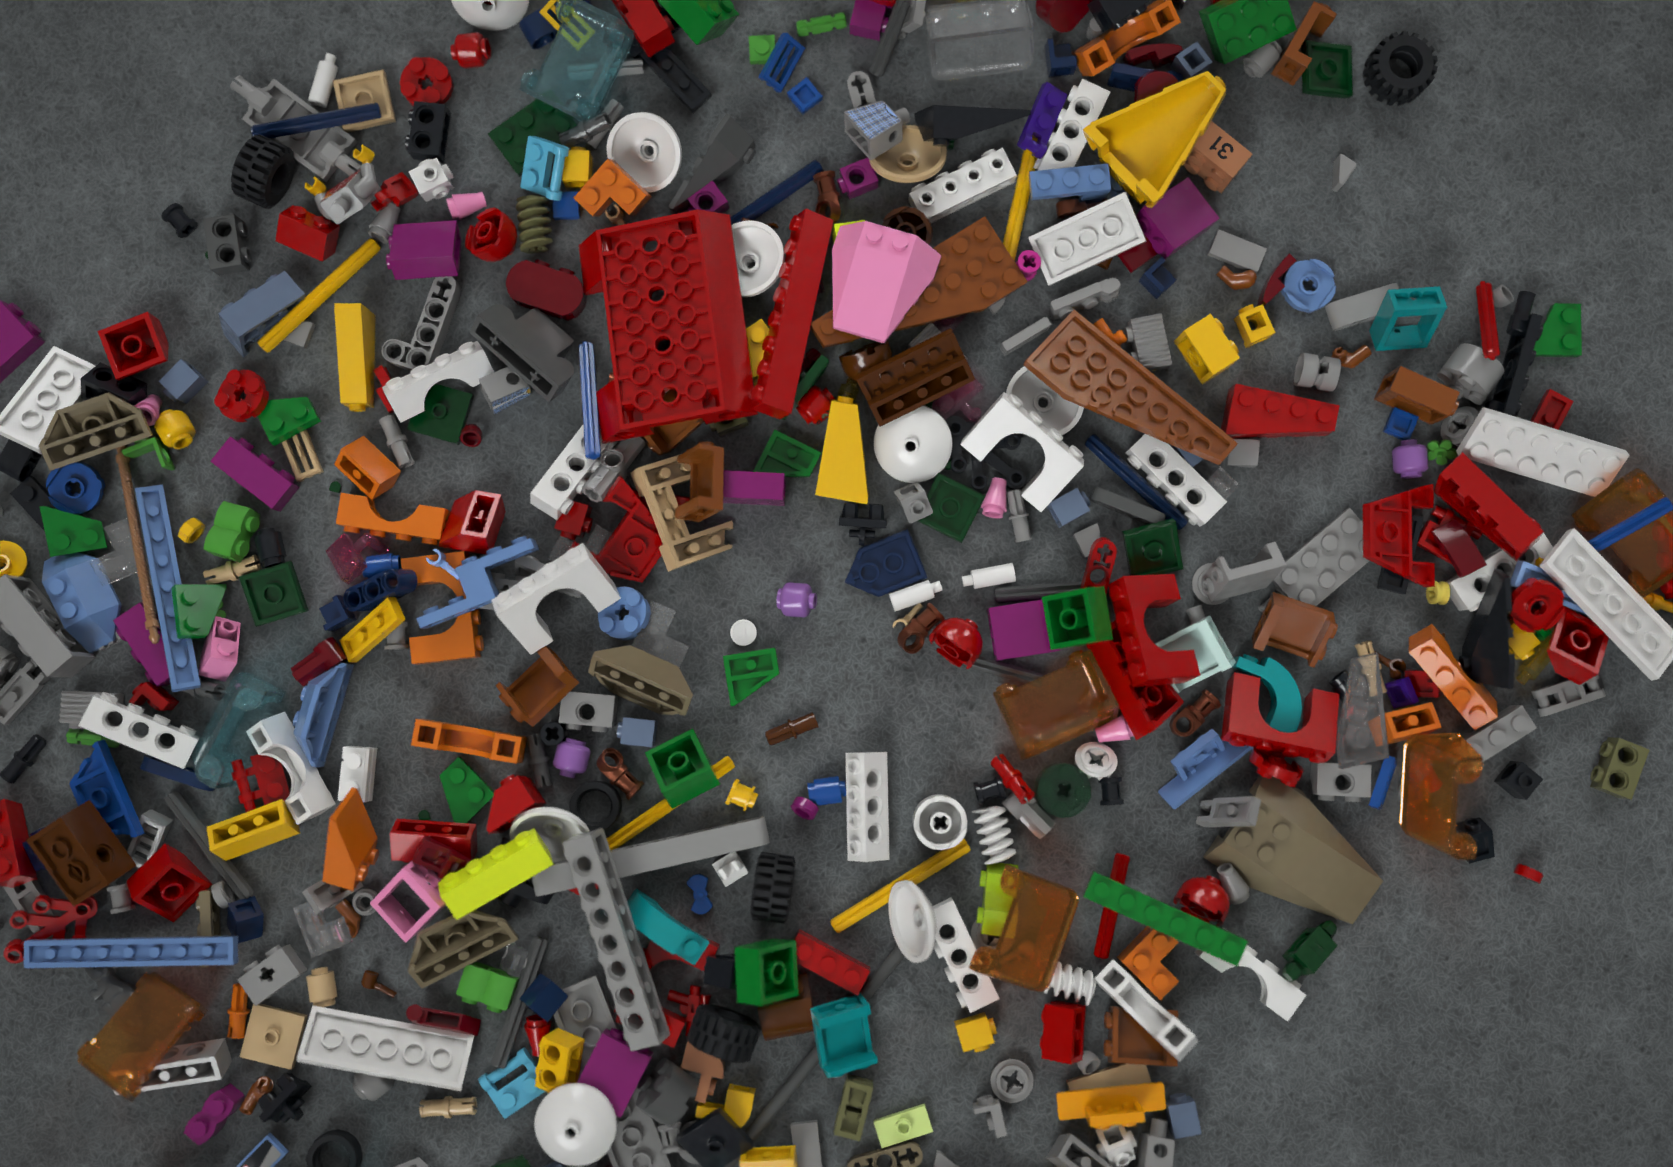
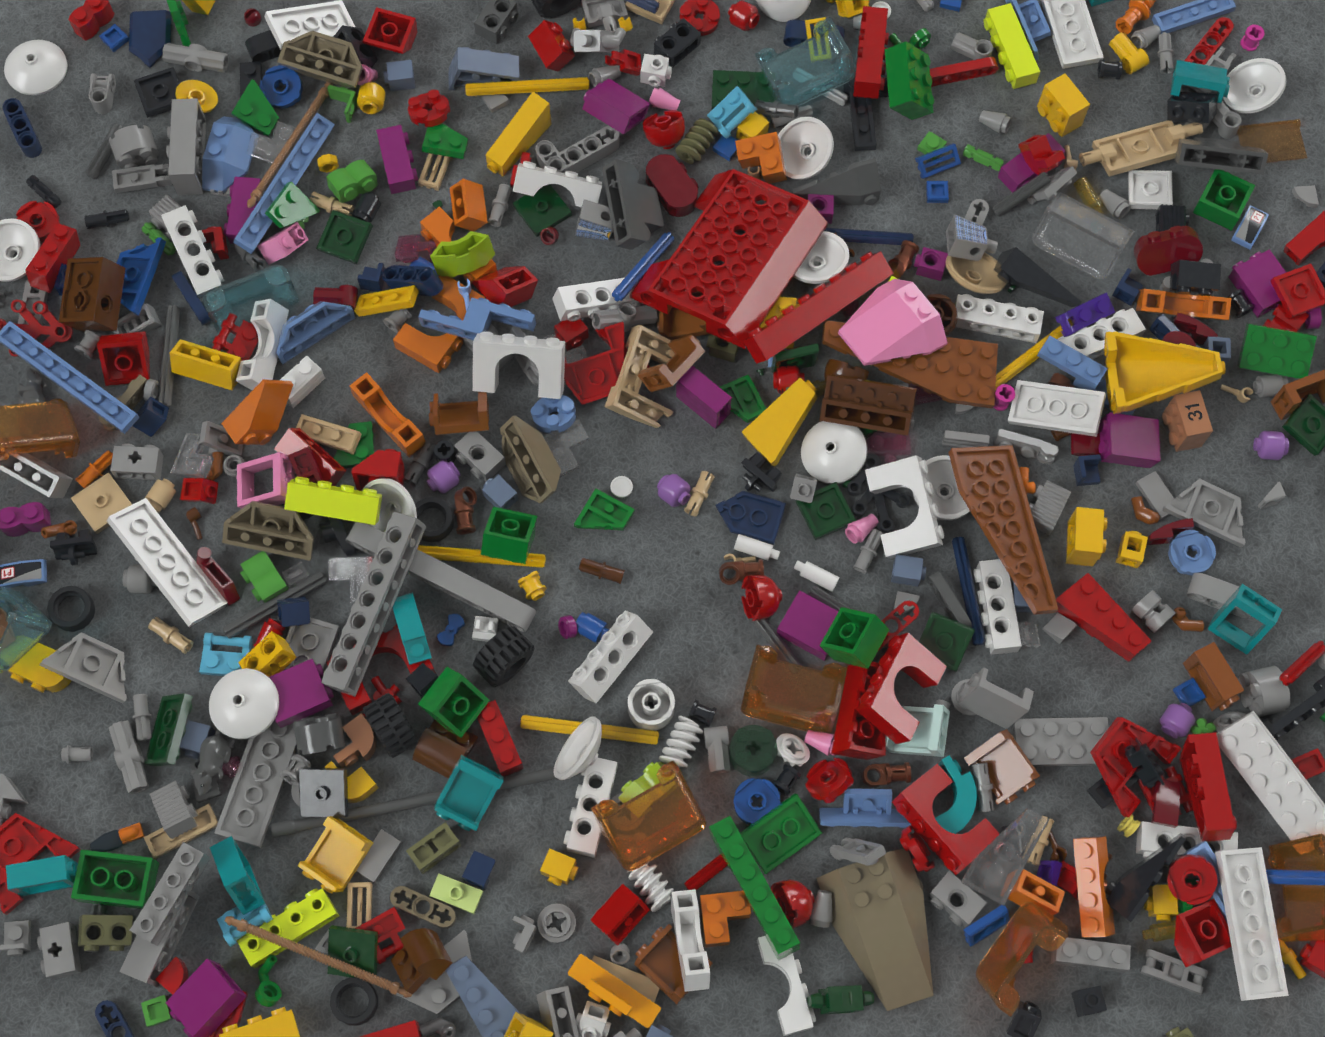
camera: 35 degrees right, 15 degrees down
red pin [991,754,1035,804] -> none
none -> red bracket [180,478,219,504]
none -> tan tile [296,414,362,454]
none -> clear plate [329,557,374,603]
none -> lime brick [430,231,495,278]
none -> dark blue panel [462,850,496,890]
none -> tan pin [684,471,715,516]
none -> blue plate [733,778,781,825]
none -> green tile [740,793,822,875]
none -> red plate [805,758,854,803]
none -> light grey pin [972,763,995,812]
none -> black hinge [1124,738,1165,788]
none -> light grey wing [1162,479,1246,548]
none -> tan hand [1220,384,1253,403]
none -> medium lavender head [1253,430,1289,460]

